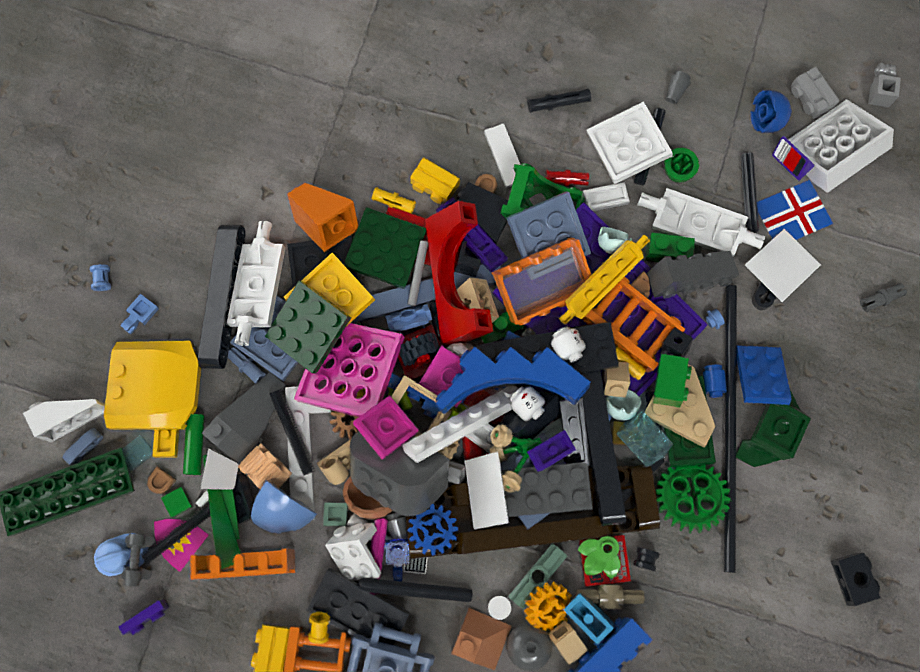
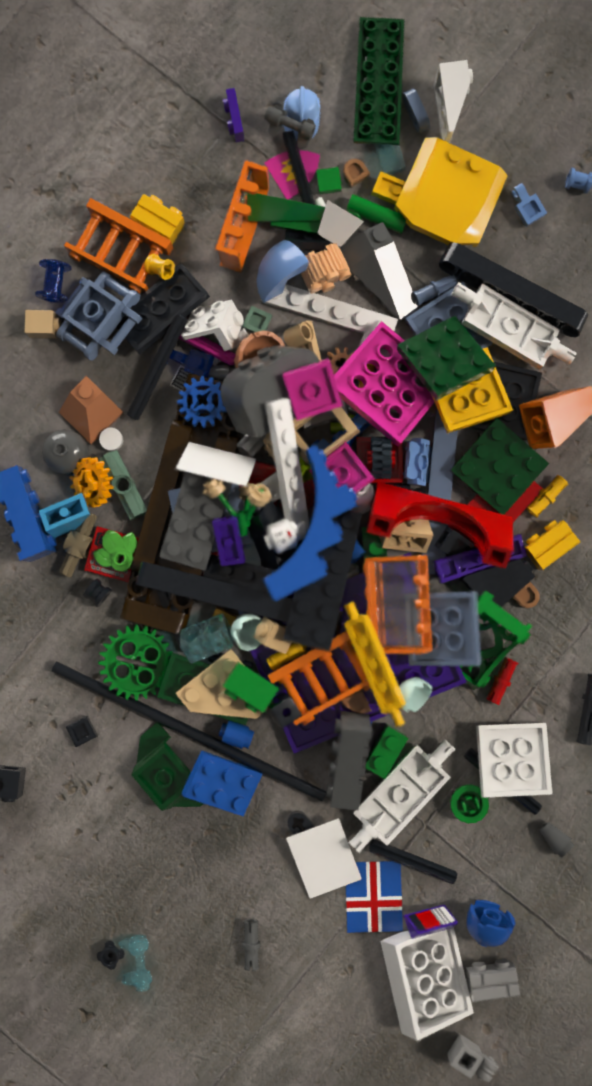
camera: 120 degrees right, 10 degrees up
black axle [269,389,316,476] -> none
light grey piece [408,241,428,306] -> none
white tile [484,124,520,188] -> none
tan brick [548,620,588,665] -> none
white head [551,327,586,363] -> none
white tile [583,182,630,211] -> none
medium blue plate [705,309,725,329] -> none
none -> black tile [66,716,98,747]

